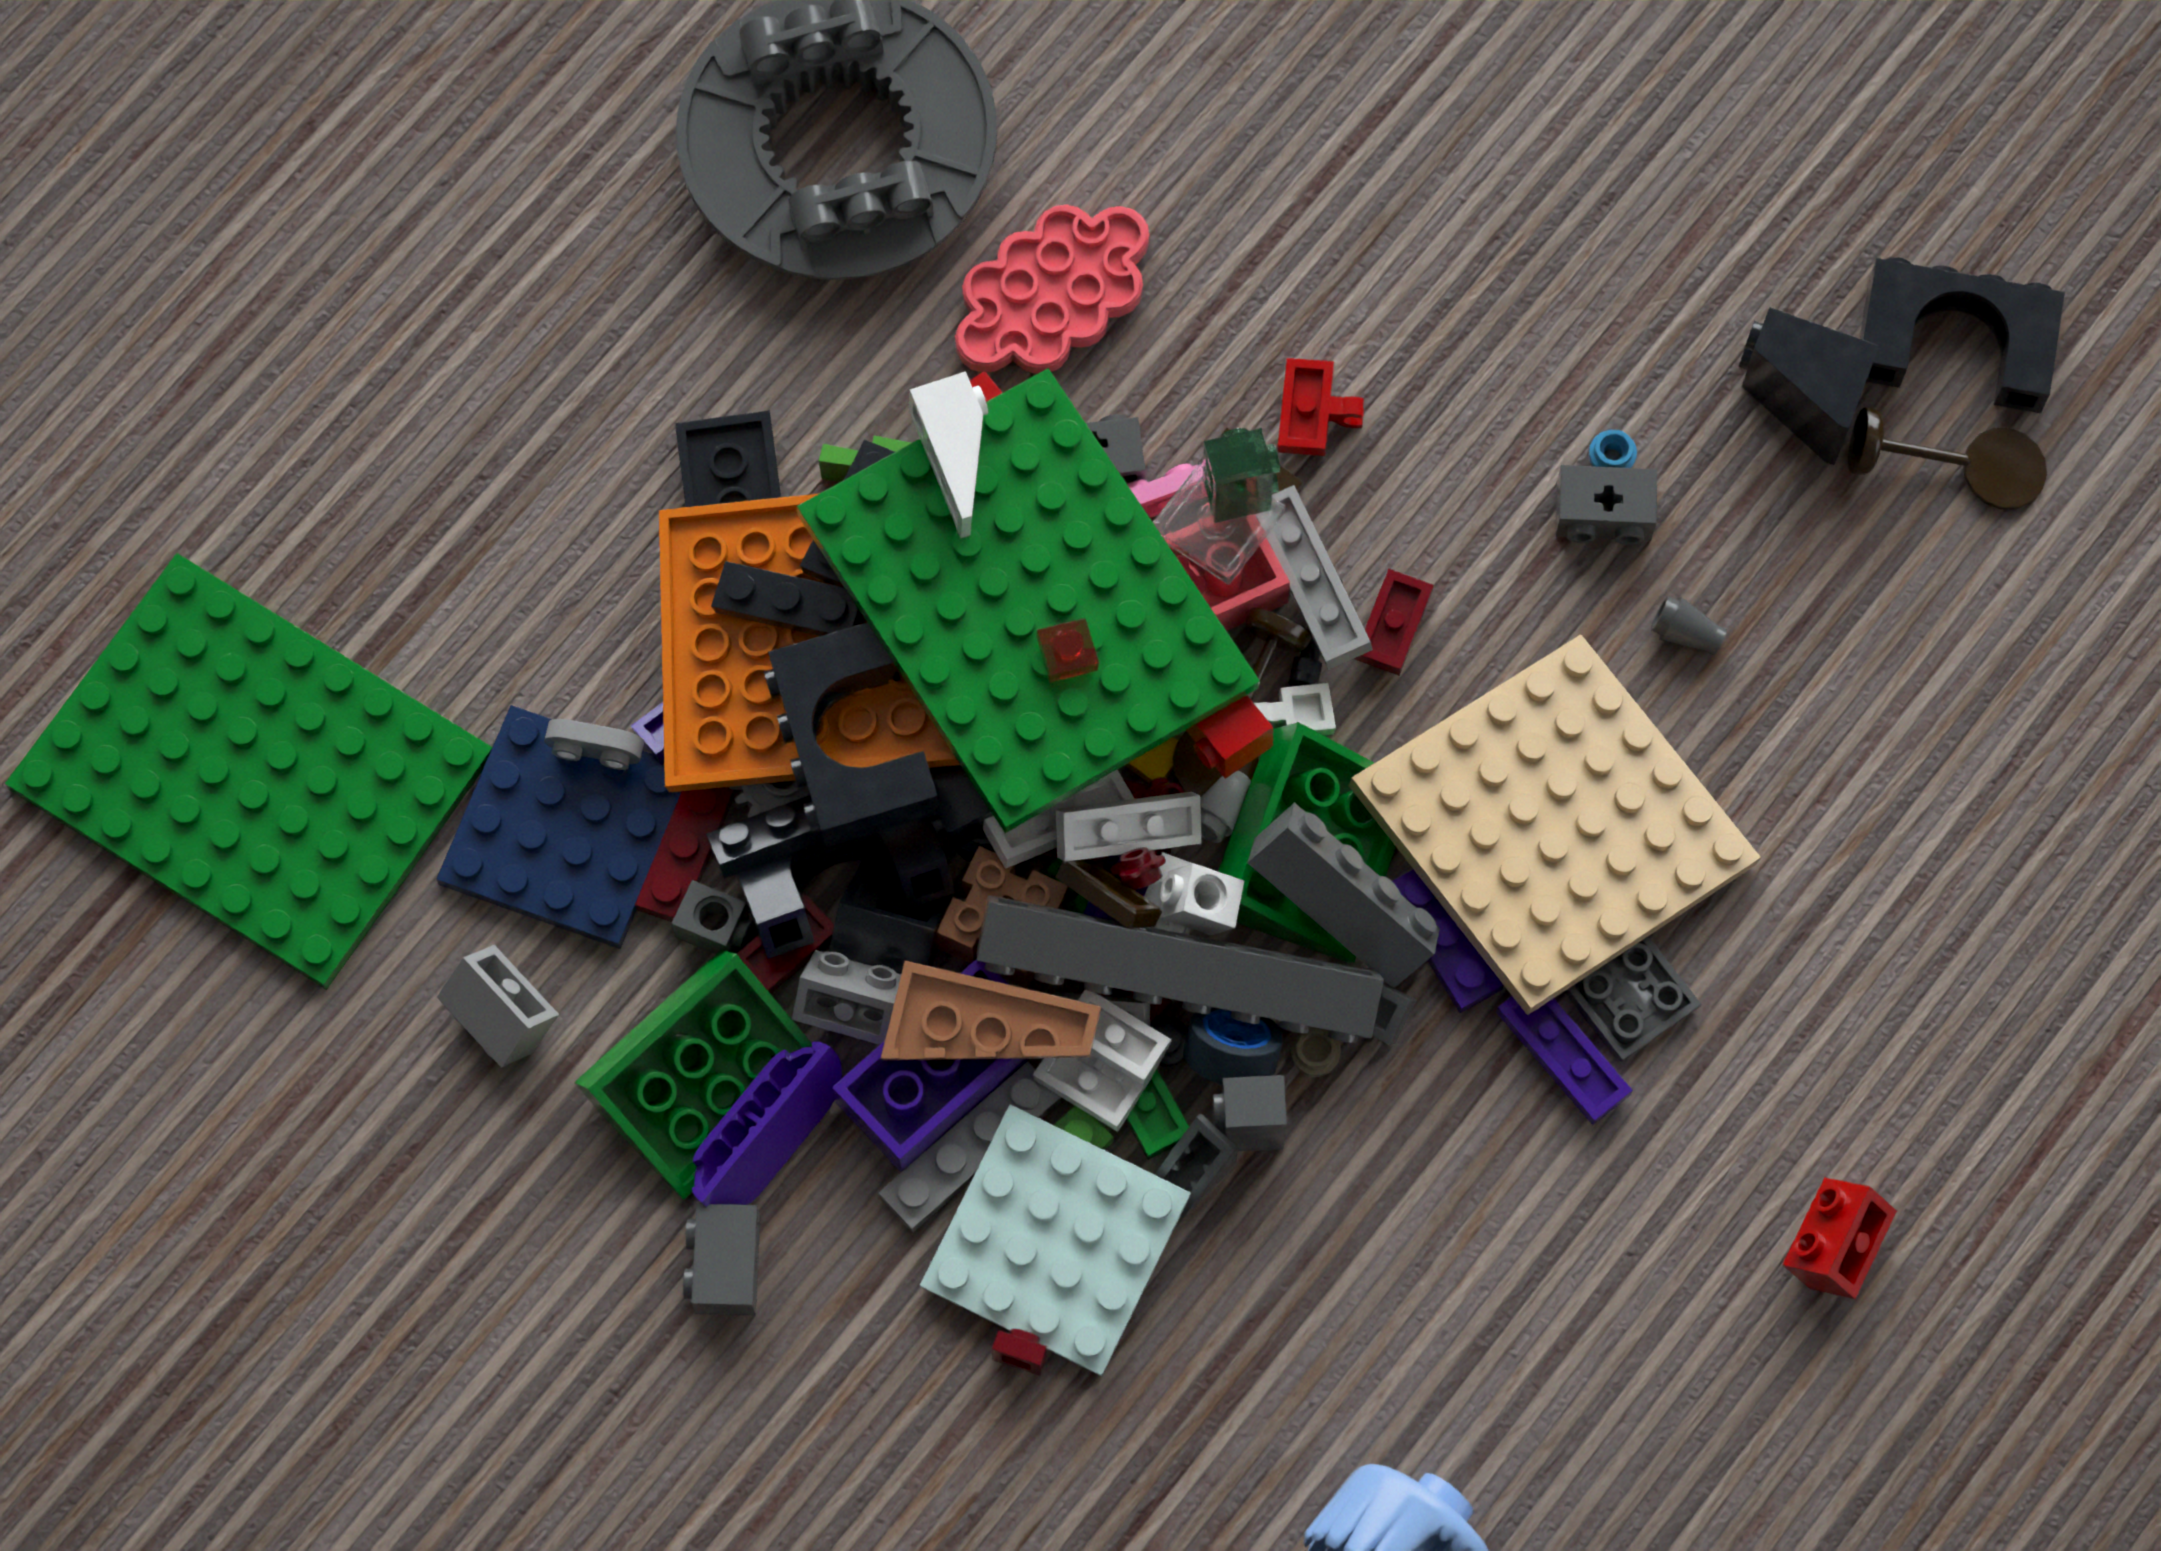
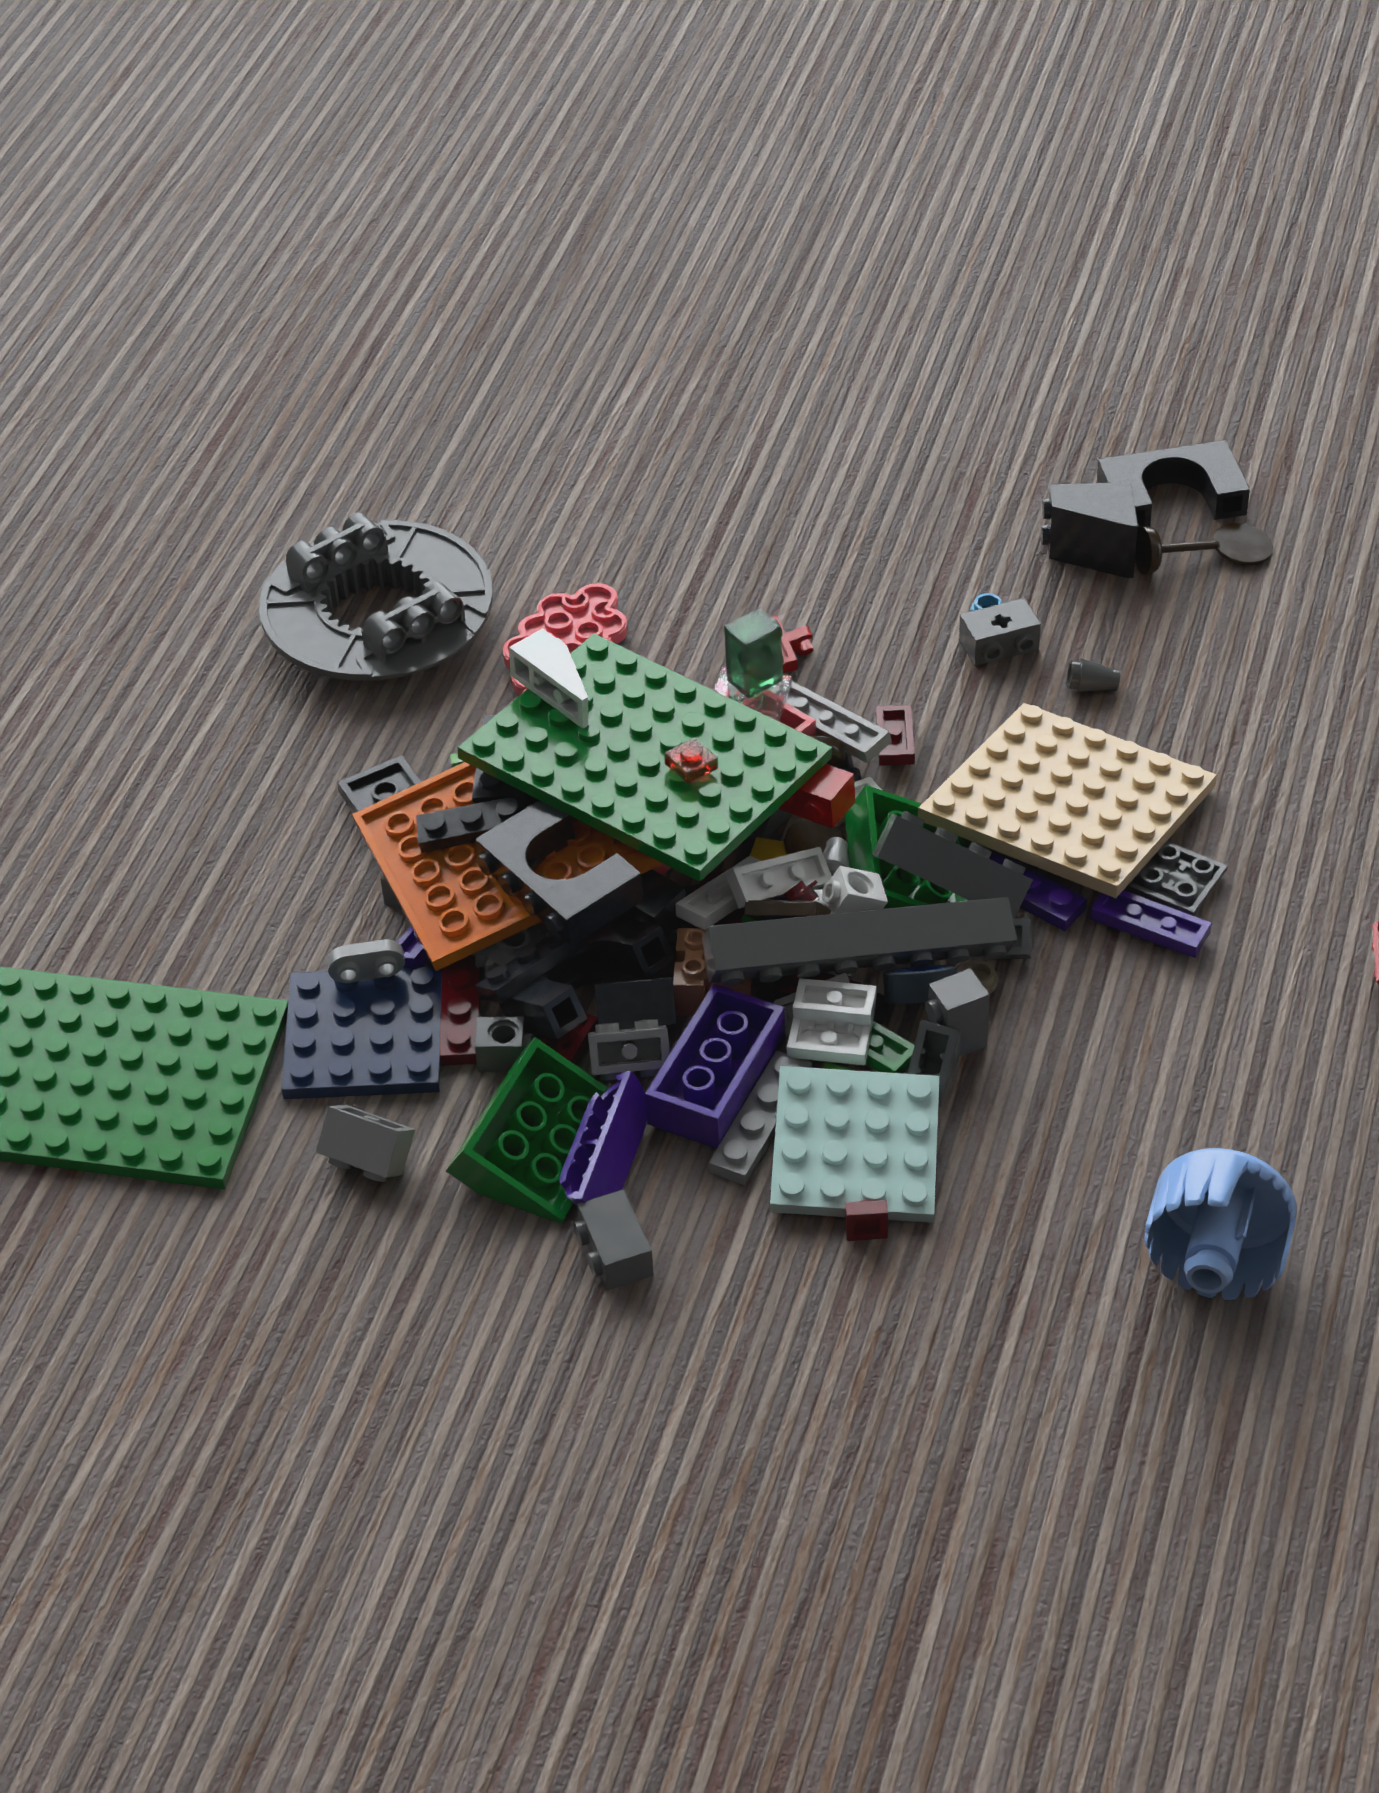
camera: 20 degrees left, 25 degrees down
nougat wing [881,961,1102,1060] -> none

